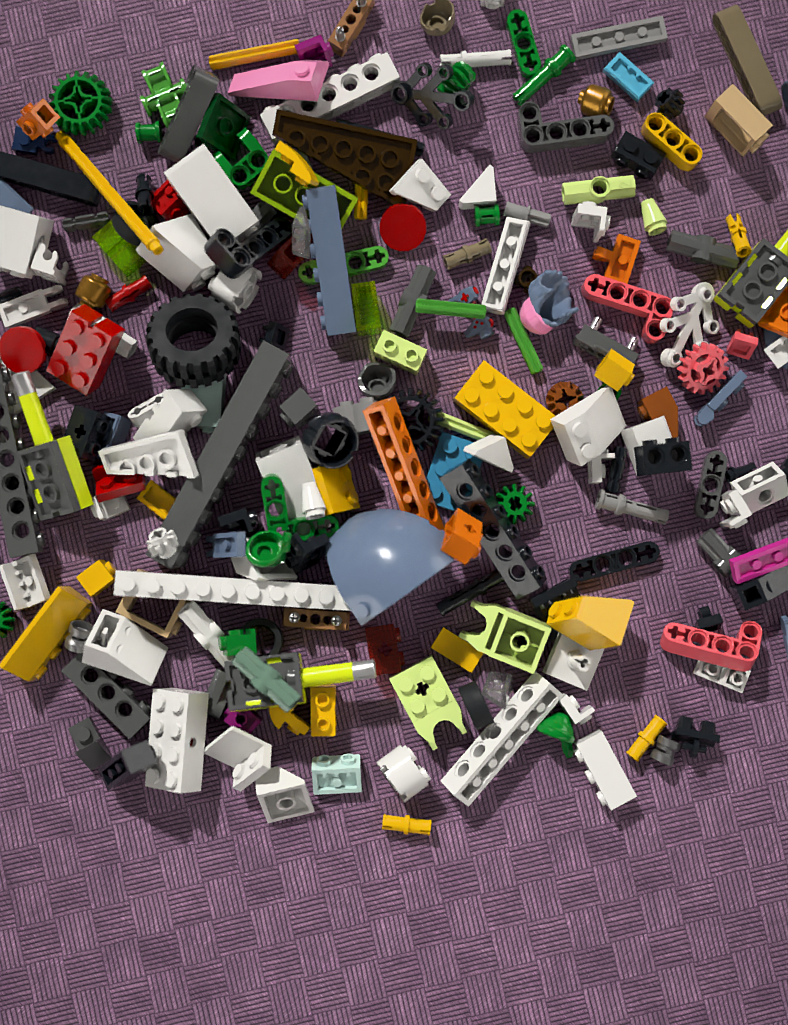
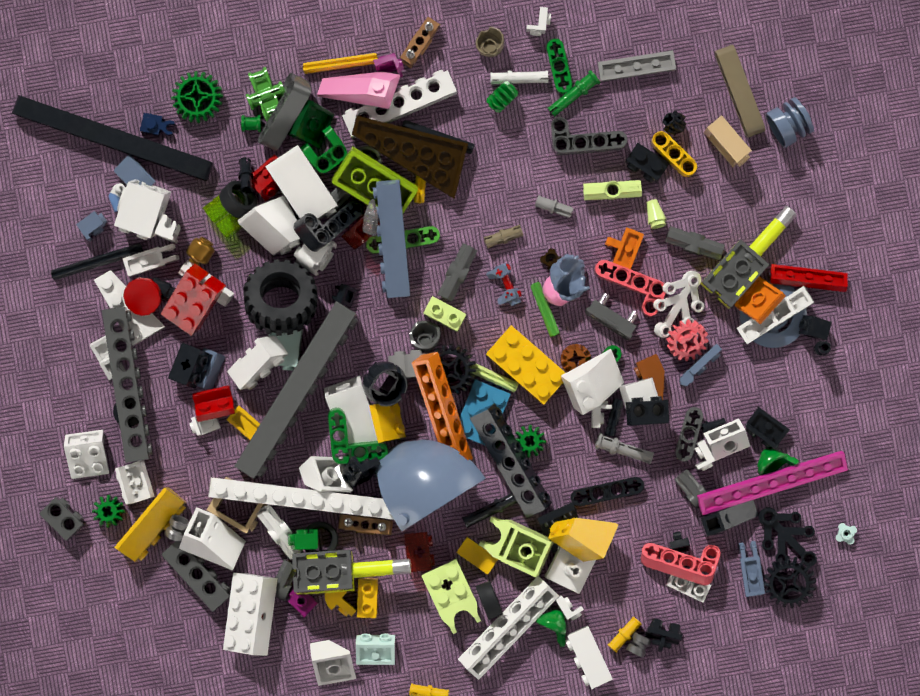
camera: 10 degrees right, 0 degrees up
piece [11,371,94,521] -> none
orange brick [16,98,60,140] -> none
yellow piece [55,131,163,255] -> none
dark grey axle [62,212,110,232] -> none
dark grey slope [68,716,112,771] -> none
yellow brick [76,559,116,597] -> none
white wing [98,429,199,478] -> none
black brick [98,740,157,791] -> none
red pin [105,274,153,312] -> none
white beam [128,393,164,427] -> none
white gear [146,528,179,559] -> none
white bracket [204,726,272,792] -> none
sand blue hinge [206,532,247,558] -> none
black bracket [217,508,260,532] -> none
sand green piece [231,647,302,713] -> none
green hat [246,530,292,567] -> none
yellow slope [275,141,319,187] -> none
dark grey brick [279,387,320,430] -> none
white cone [302,482,326,520] -> none
clear neon green piece [351,281,381,336] -> none
white brick [376,745,431,802] -> none
red tile [379,203,426,251] -> none
white wing [389,159,451,212] -> none
black plant [391,62,474,129] -> none
bright green axle [415,298,486,319] -> none
orange brick [441,508,483,565] -> none
white slope [458,165,496,210] -> none
white slope [463,434,514,473] -> none
green bush [474,204,500,227] -> none
white brick [481,217,531,315] -> none
clear slope [482,672,513,710] -> none
white bracket [571,201,610,243] -> none
pearl gold head [578,84,615,116] -> none
yellow brick [594,349,635,392] -> none
medium azure plate [603,52,654,103] -> none
yellow pin [725,213,752,258] -> none
coral tile [726,329,758,360] -> none

